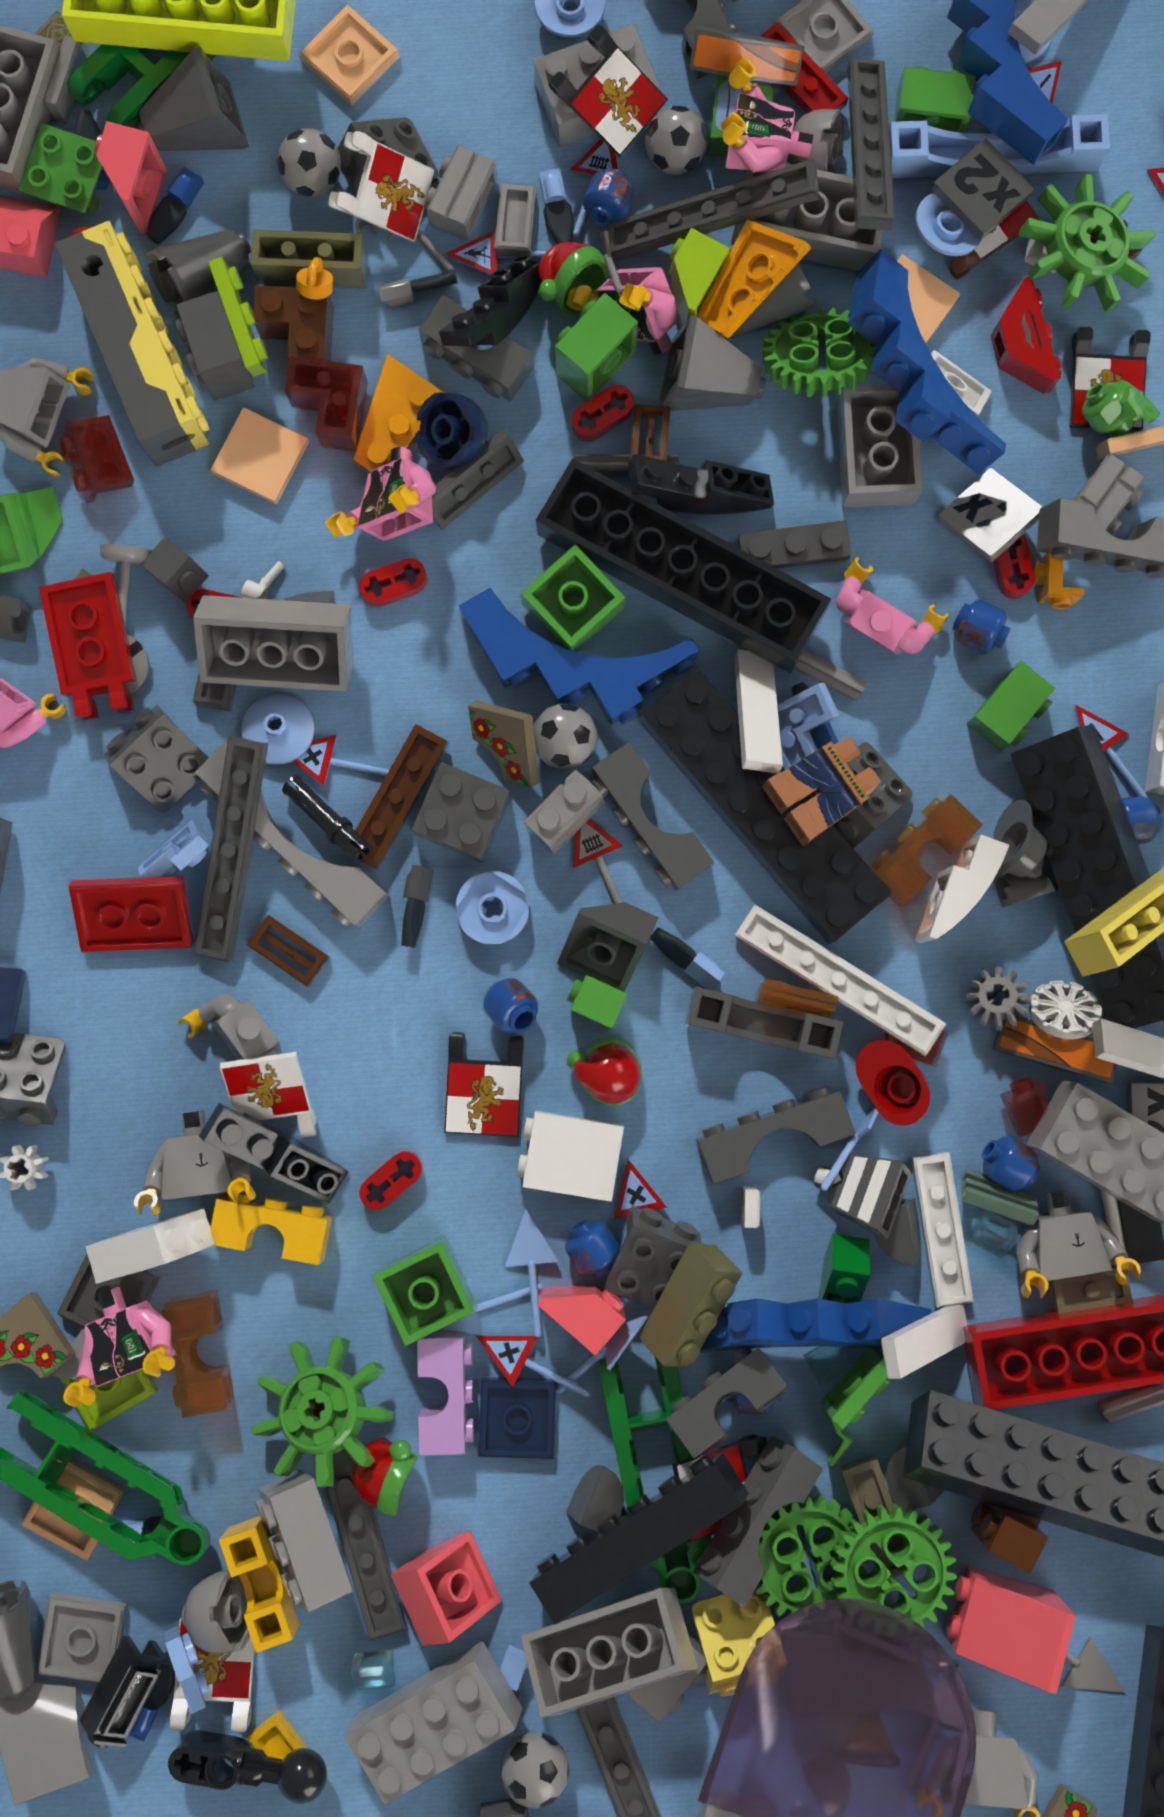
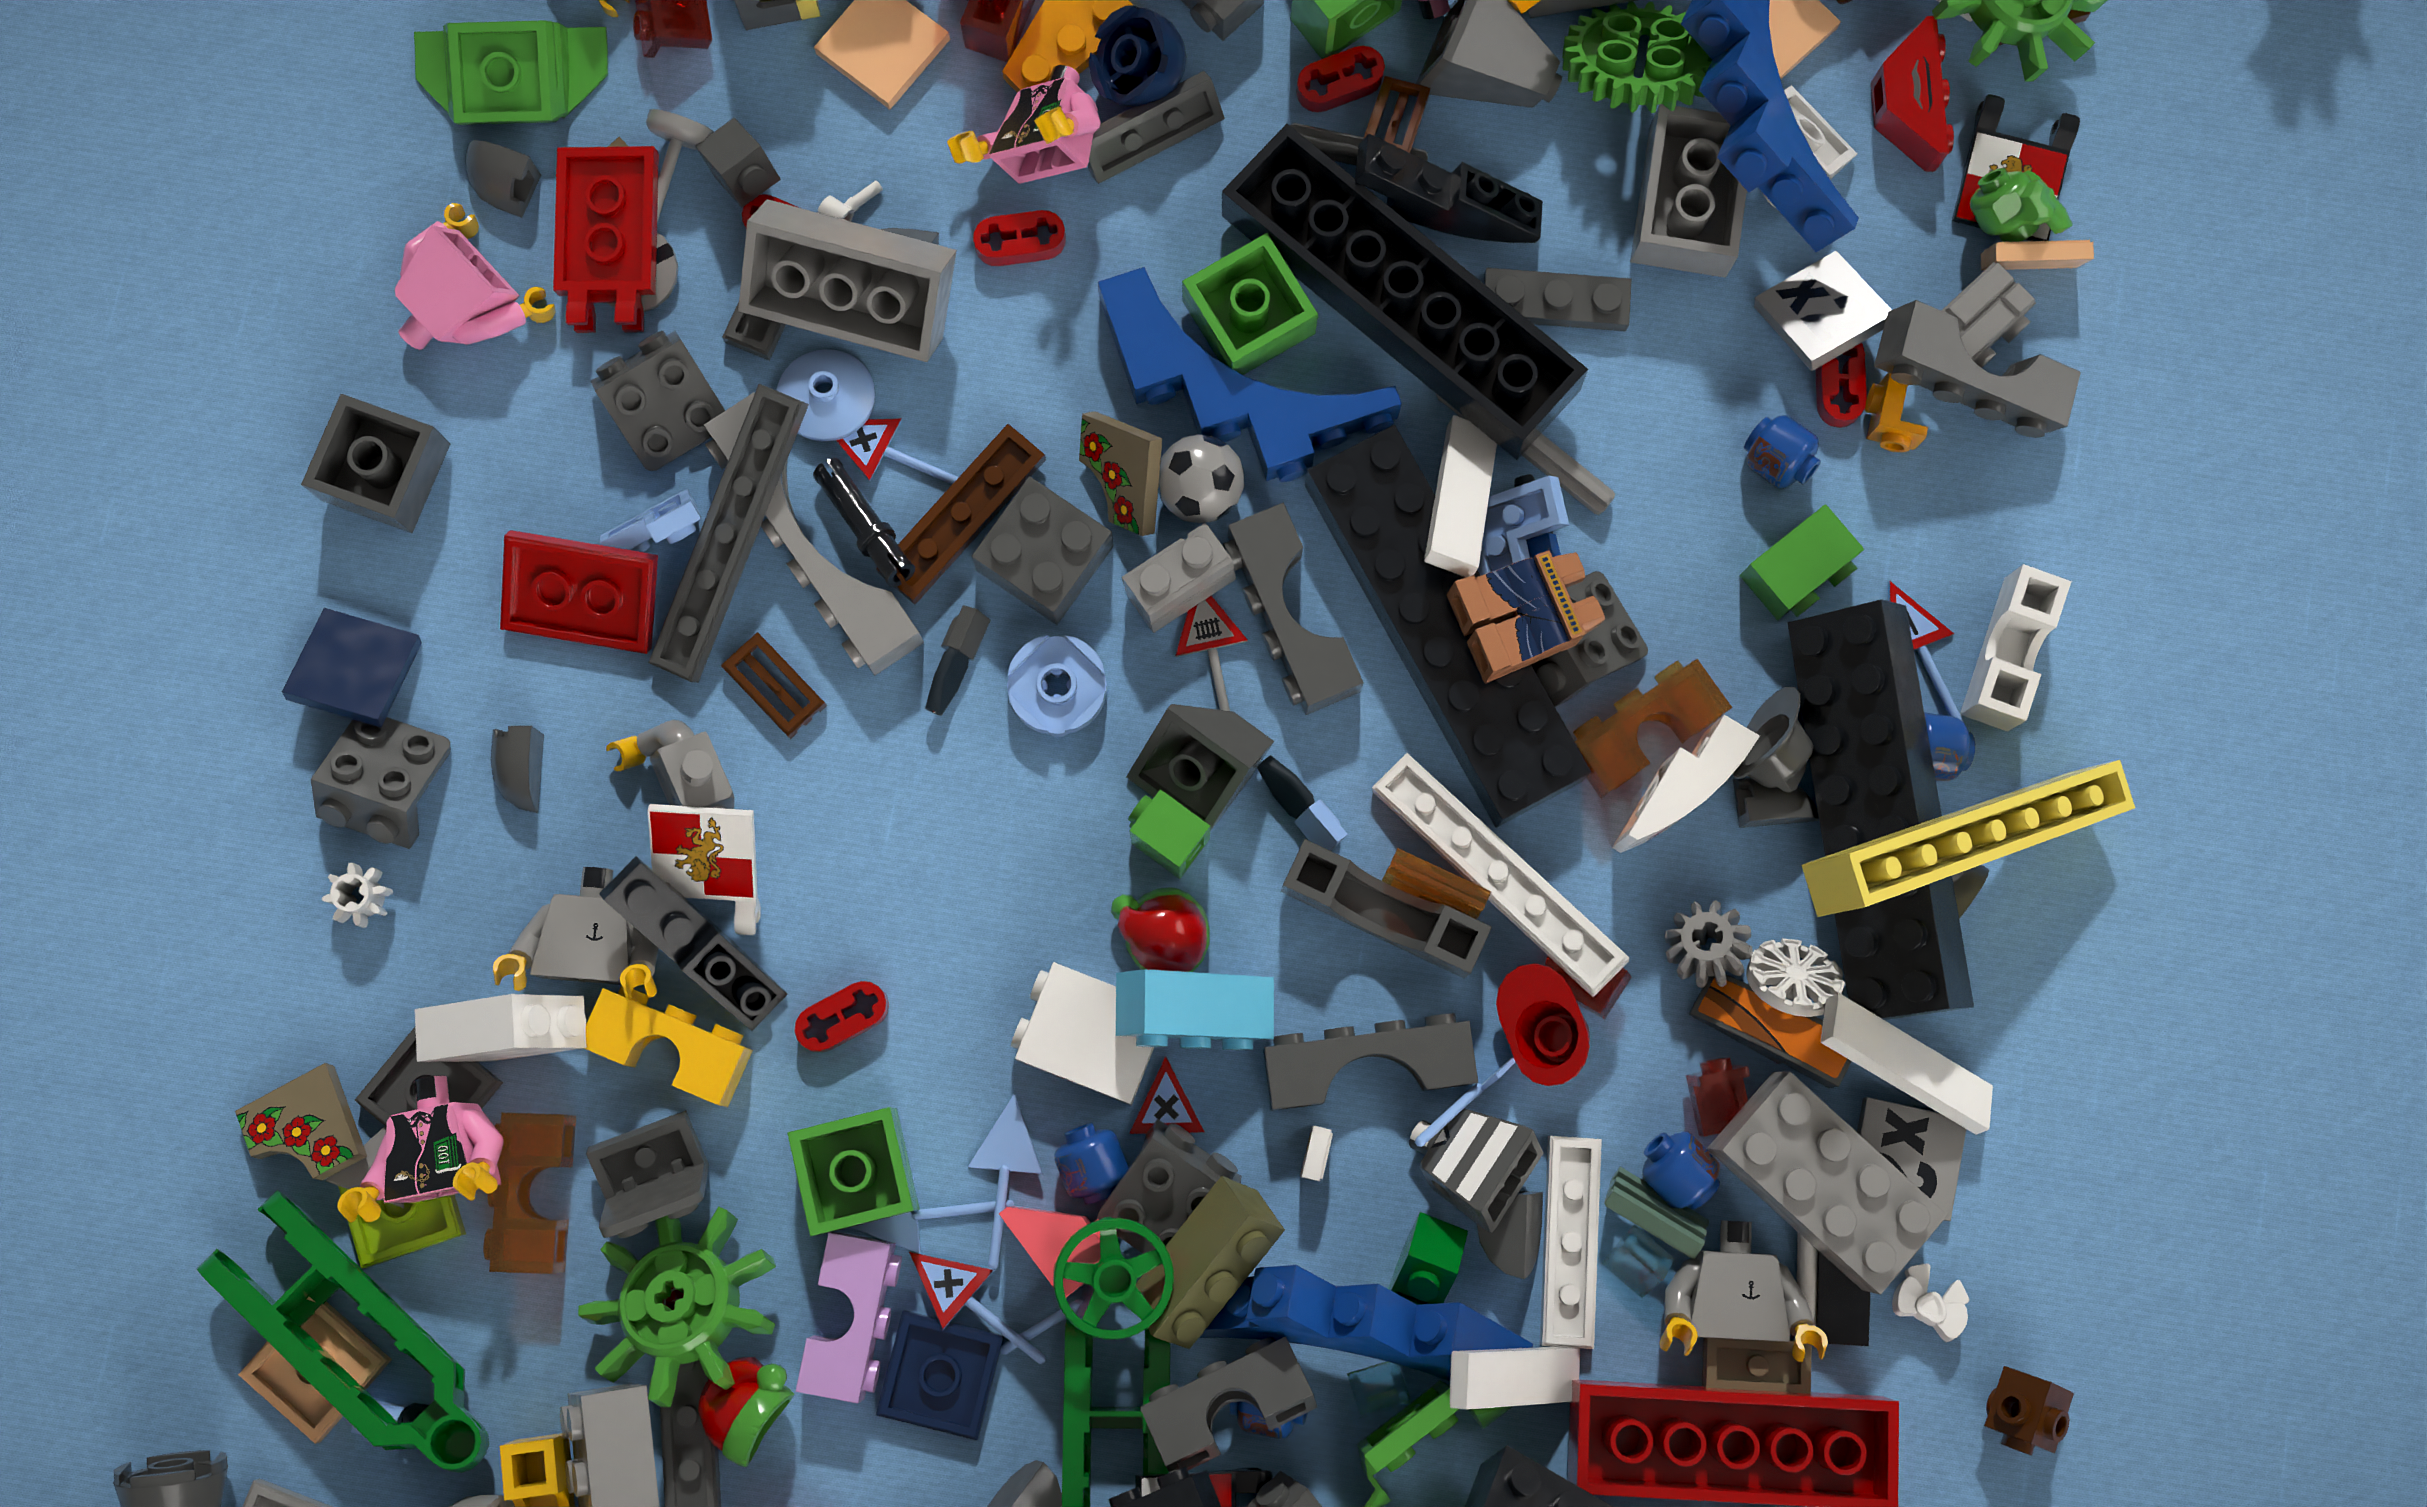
camera: 10 degrees right, 5 degrees down
flag [444,1032,524,1137] -> none
blue head [483,978,538,1033] -> none
bright pink torso [836,557,949,656] -> none
none -> dark grey brick [490,726,544,813]
none -> dark grey bracket [586,1110,709,1238]
none -> green wheel [1053,1217,1174,1339]
none -> medium azure brick [1116,969,1274,1051]

